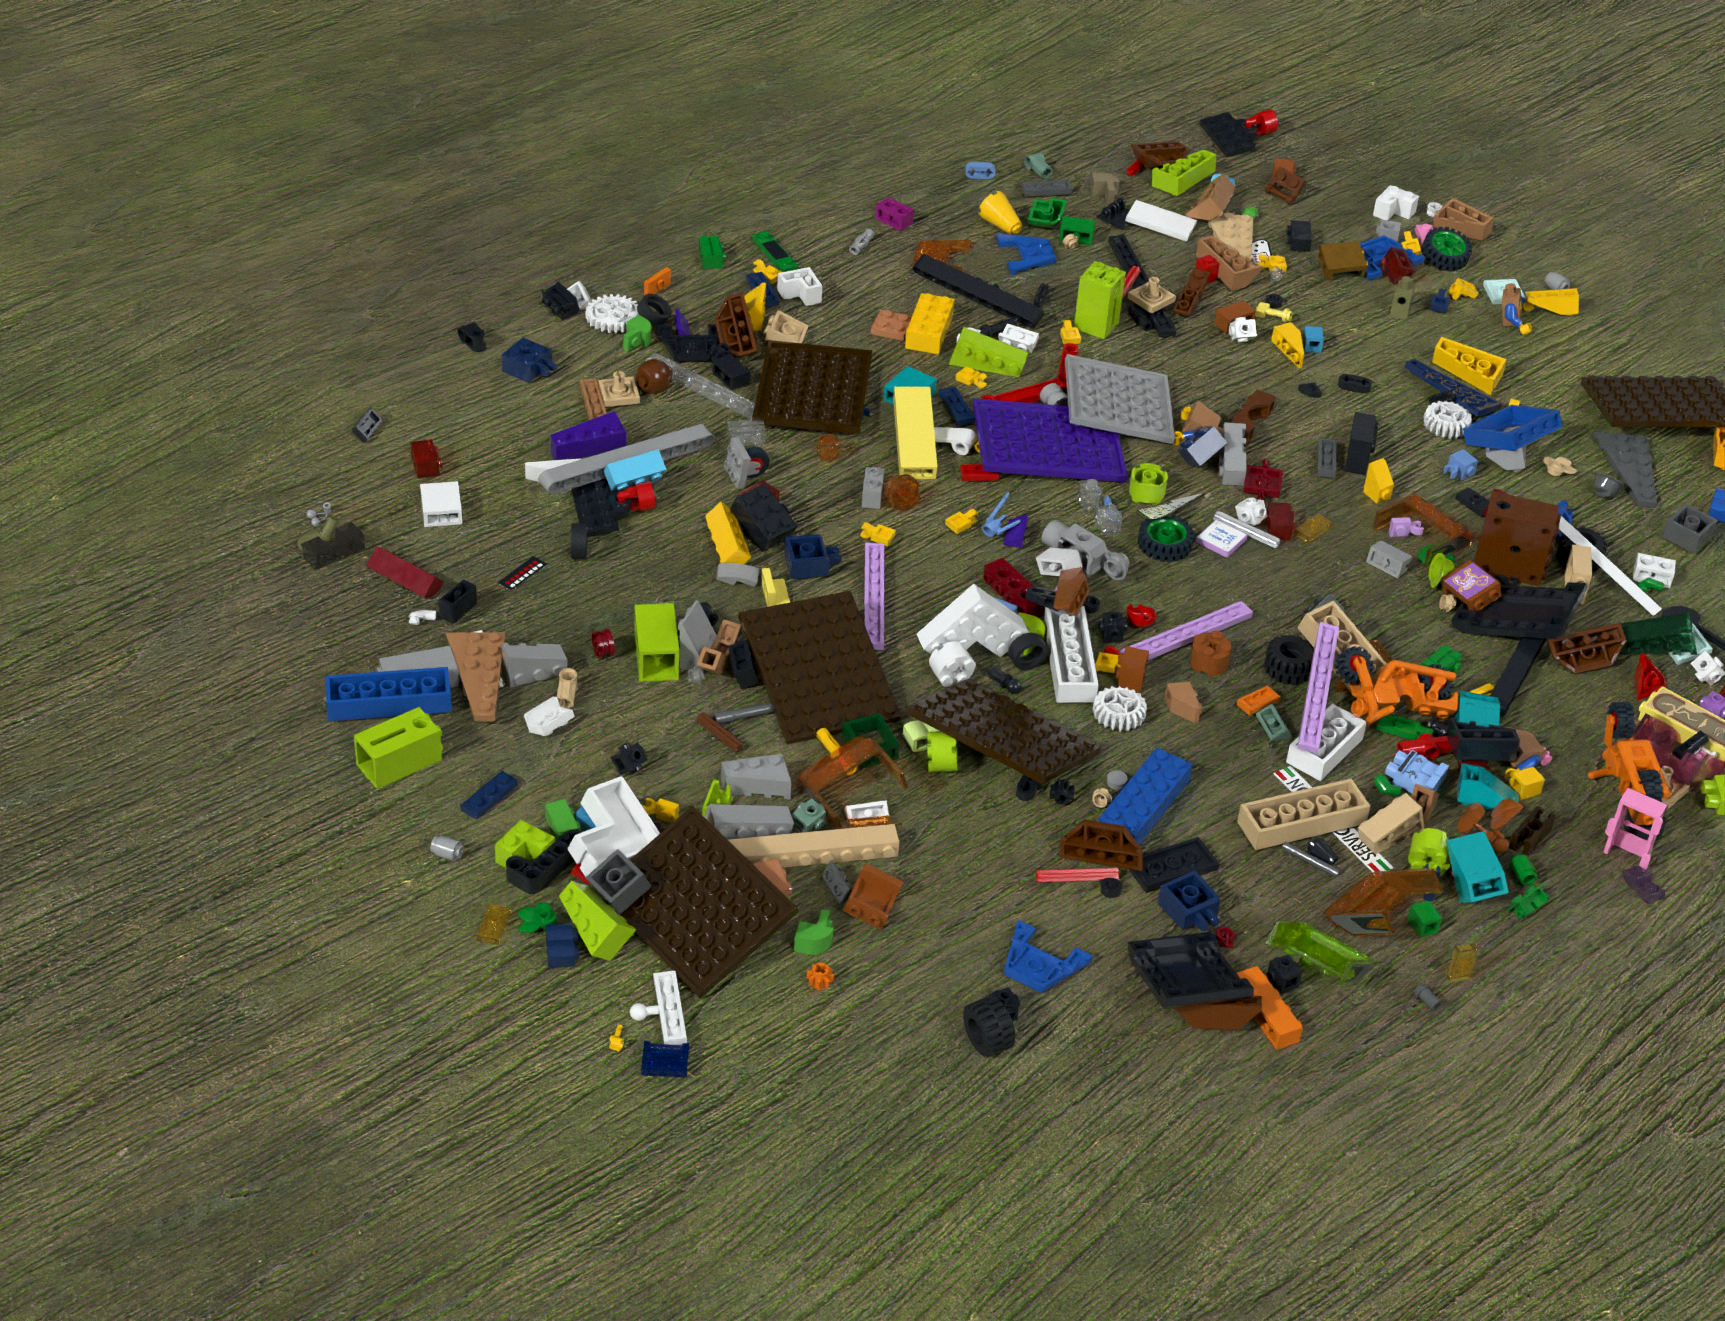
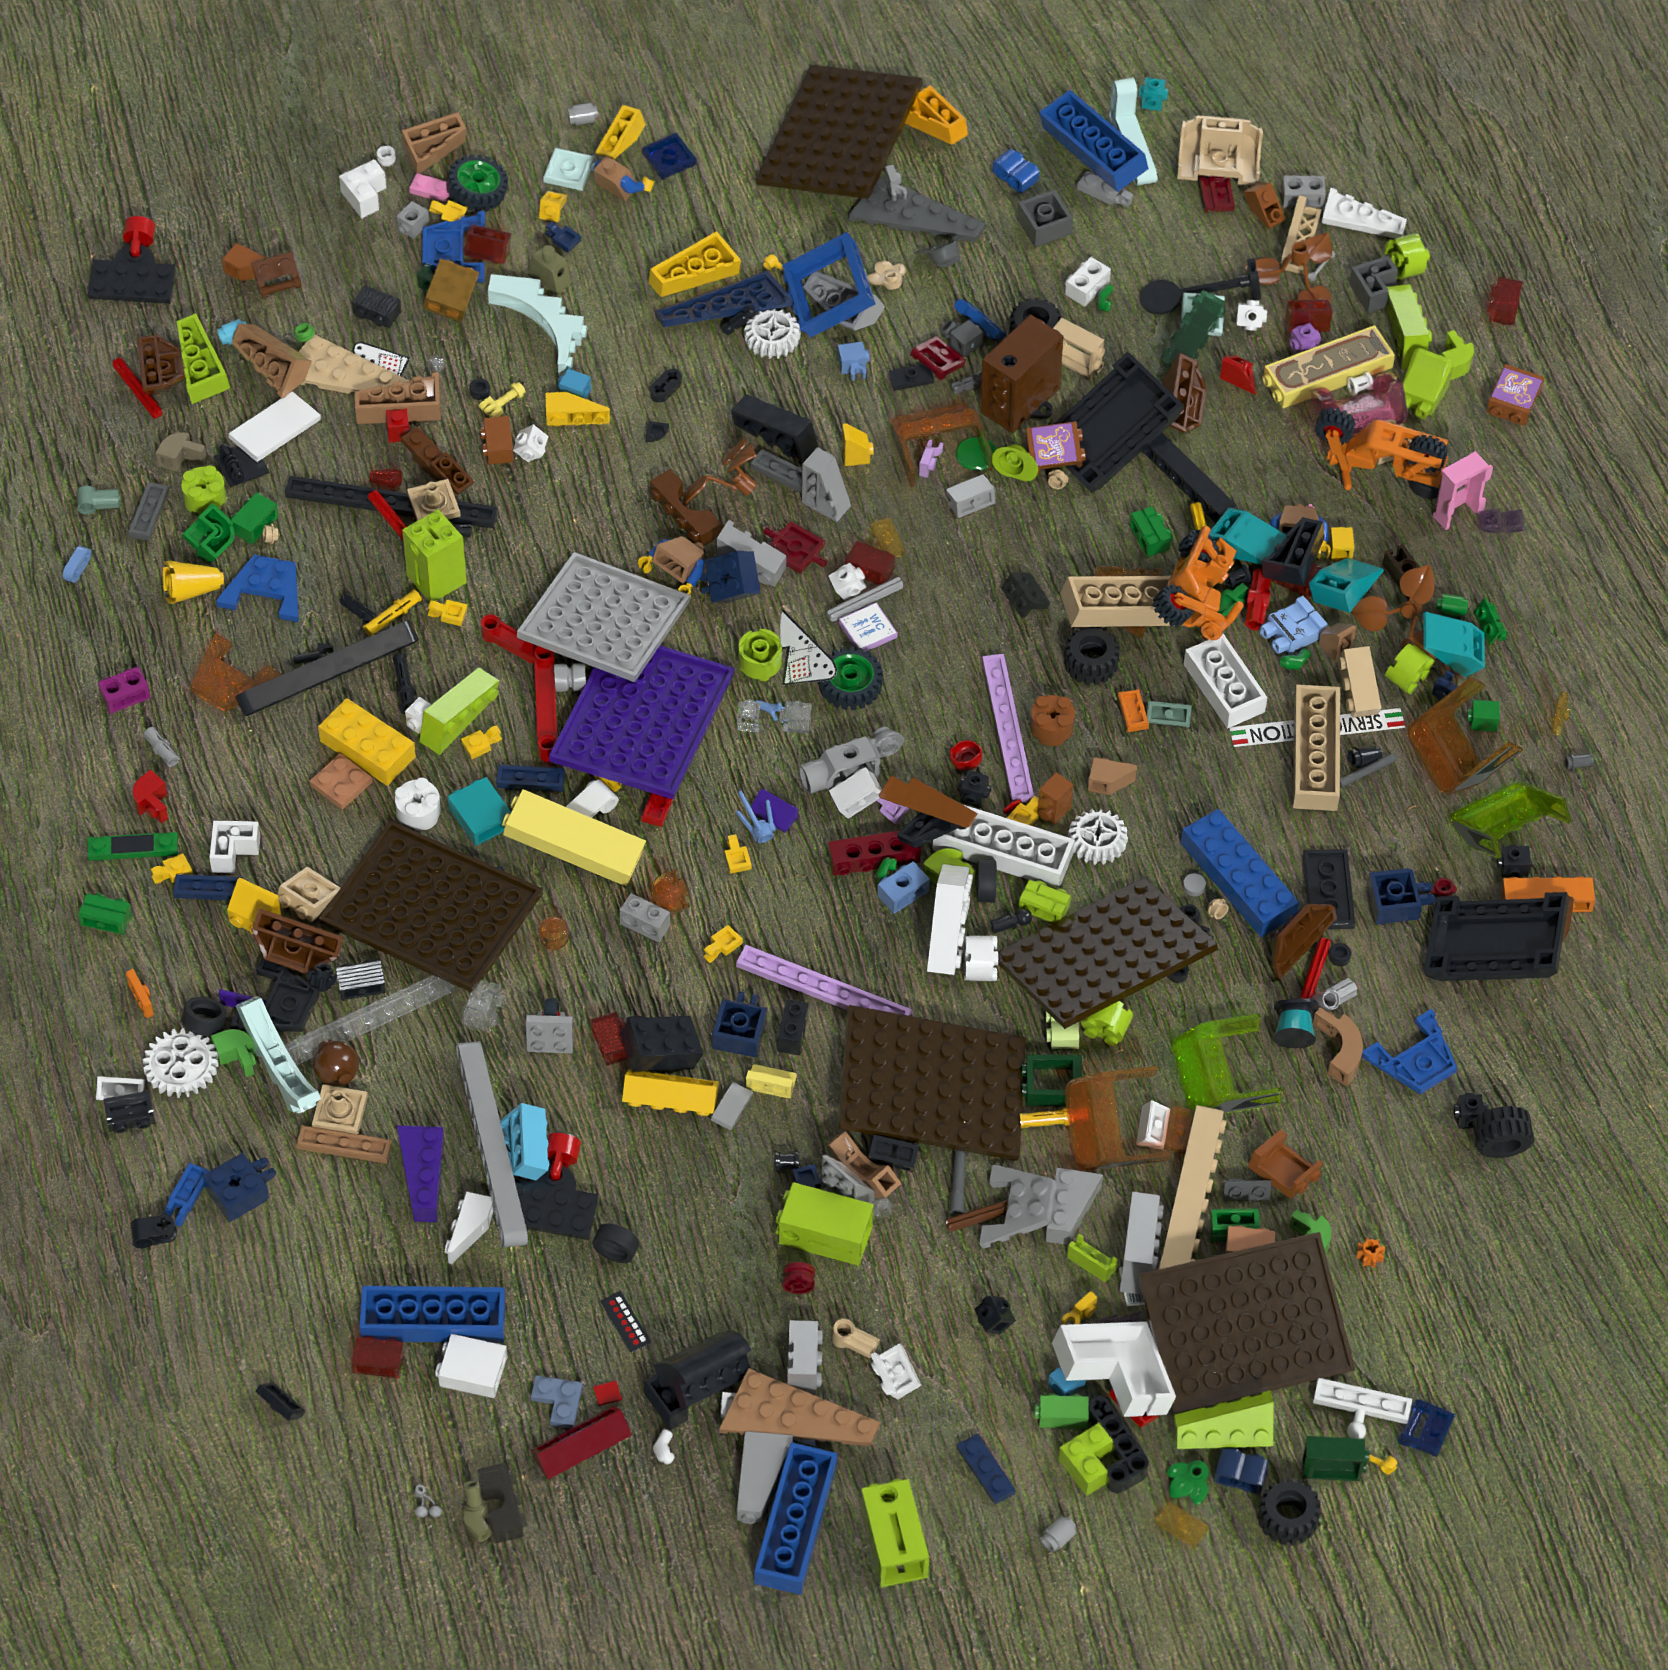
camera: 65 degrees left, 15 degrees up
dark grey brick [585,849,651,915] -> none
sand green brick [793,798,826,832] -> none
white bracket [998,324,1039,354] -> none
yellow plate [1256,254,1287,272] -> none
lavender plate [1297,622,1339,753] -> none
white sticker [1559,516,1662,616] -> none
black bar [1672,730,1710,762] -> none
none -> red brick [133,770,168,823]
none -> blue hinge [163,1163,210,1226]
none -> lime brick [181,465,226,515]
none -> light aqua arch [236,996,321,1113]
none -> blue brick [360,1286,506,1343]
none -> yellow pin [363,589,422,636]
none -> clear red cone [369,468,402,489]
none -> white brick [395,778,441,831]
none -> light aqua arch [488,274,587,377]
none -> sand blue plate [531,1376,583,1429]
none -> red piece [593,1381,622,1406]
none -> clear blue plate [642,132,697,180]
none -> black brick [653,1331,752,1408]
none -> dark orange plant [683,438,757,507]
none -> black brick [778,999,809,1055]
none -> light grey wedge [802,447,851,522]
none -> green arm [876,857,897,885]
none -> light grey plate [885,165,907,201]
none -> light grey wing [979,1165,1056,1249]
none -> lime brick [1019,880,1071,923]
none -> clear neon green windscreen [1172,1013,1282,1116]
none -> black plate [1180,904,1200,924]
none -> green brick [1209,1208,1260,1241]
none -> black tyre [1258,1478,1321,1545]
none -> black hat [1273,998,1319,1048]
none -> dark green window [1302,1436,1369,1482]
none -> light grey piece [1311,978,1357,1011]
none -> medium nougat arch [1313,1007,1363,1086]

